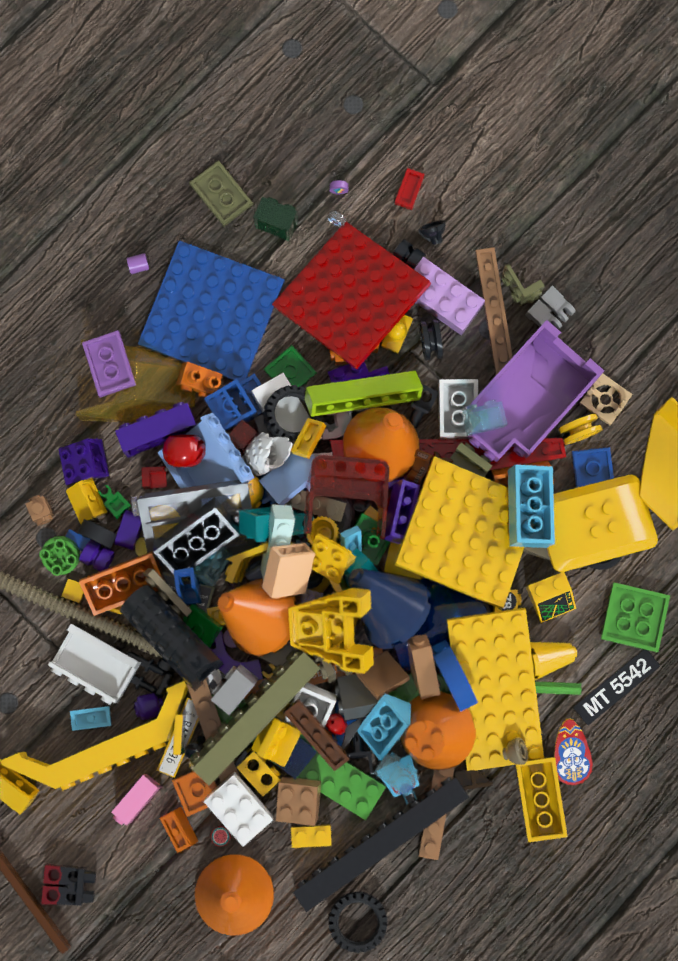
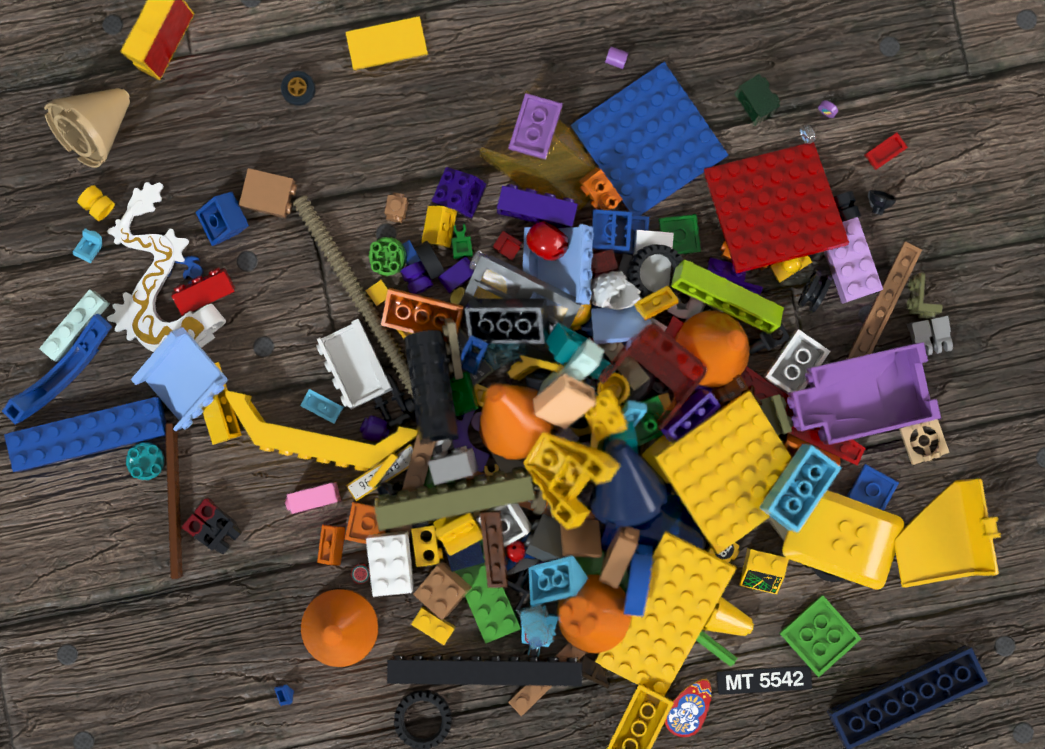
camera: 30 degrees right, 5 degrees up
olive tile [189,160,253,227] -> none
clear light blue brick [461,400,508,436] -> none
dark tan brick [502,737,528,765] -> none
yellow wheel [559,414,603,445] -> none

